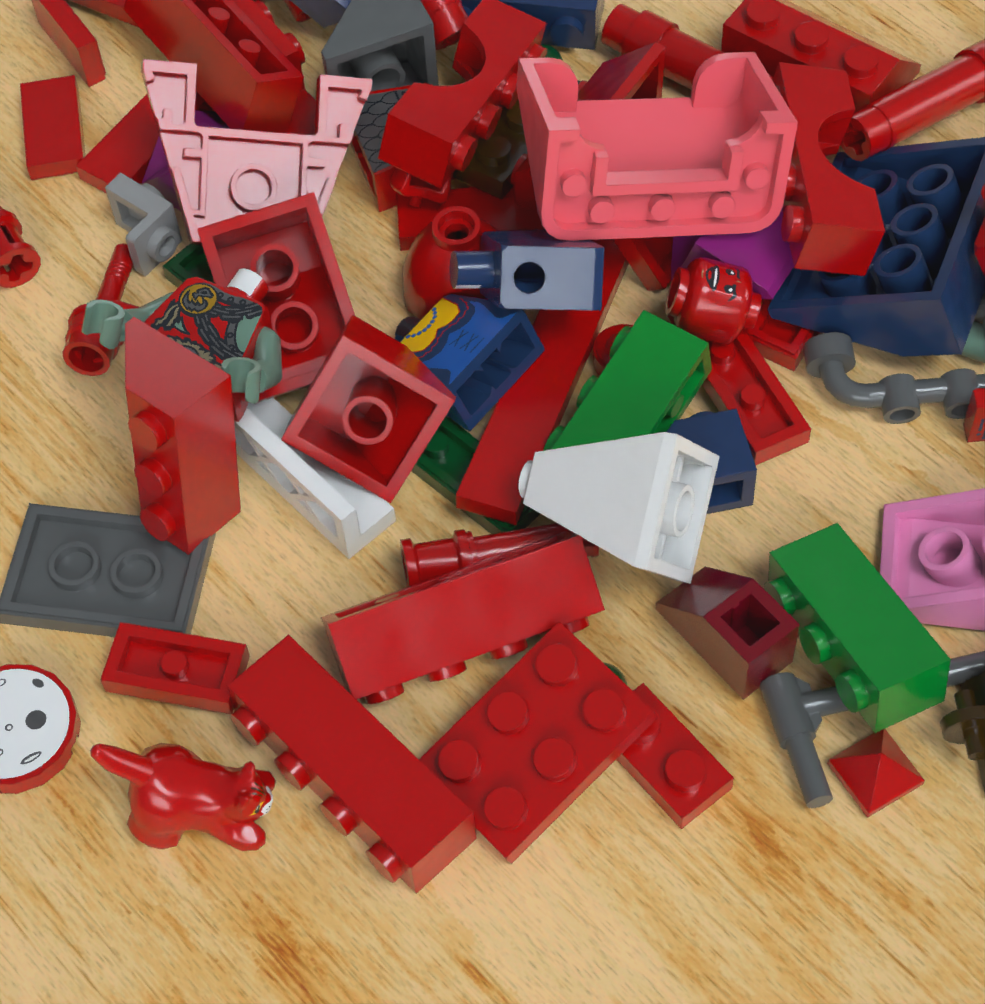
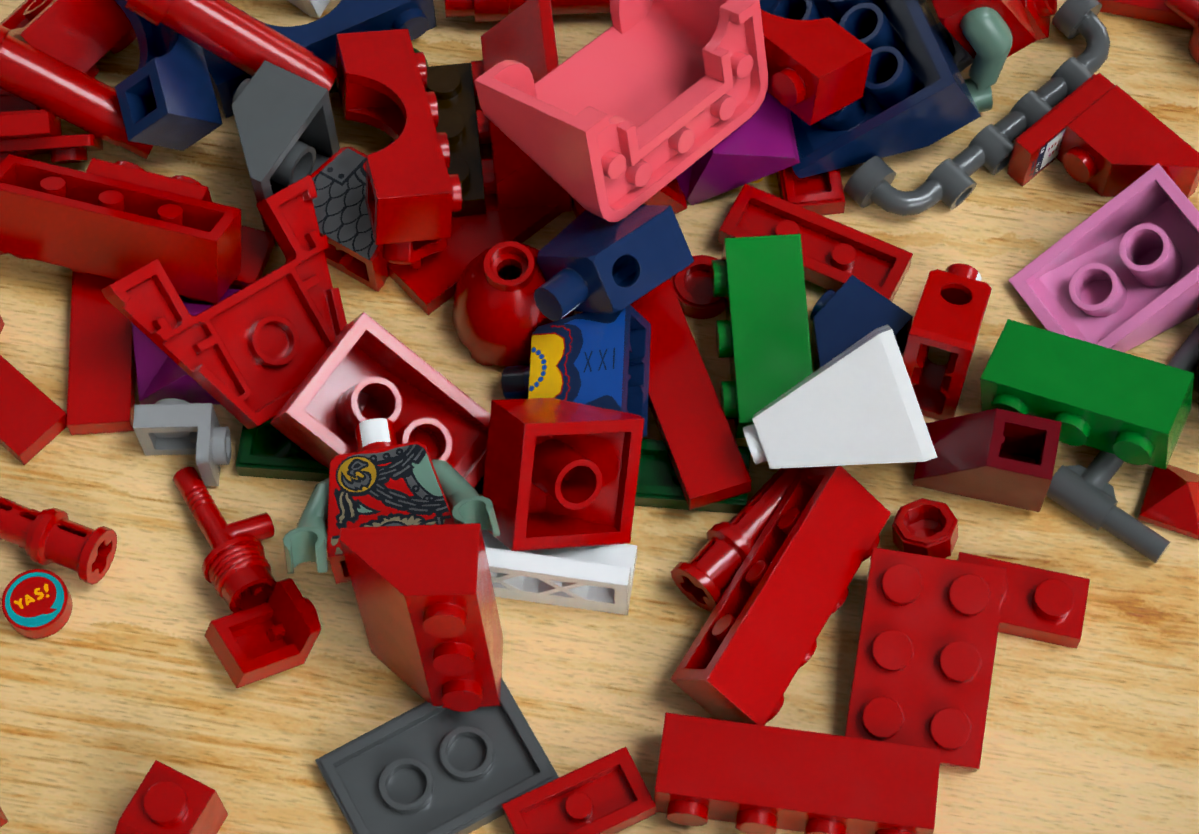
camera: 40 degrees left, 5 degrees up
red head [665,257,762,344] -> none
none -> red bracket [205,578,321,688]
none -> red tile [892,498,958,558]
none -> red torso [903,263,992,420]

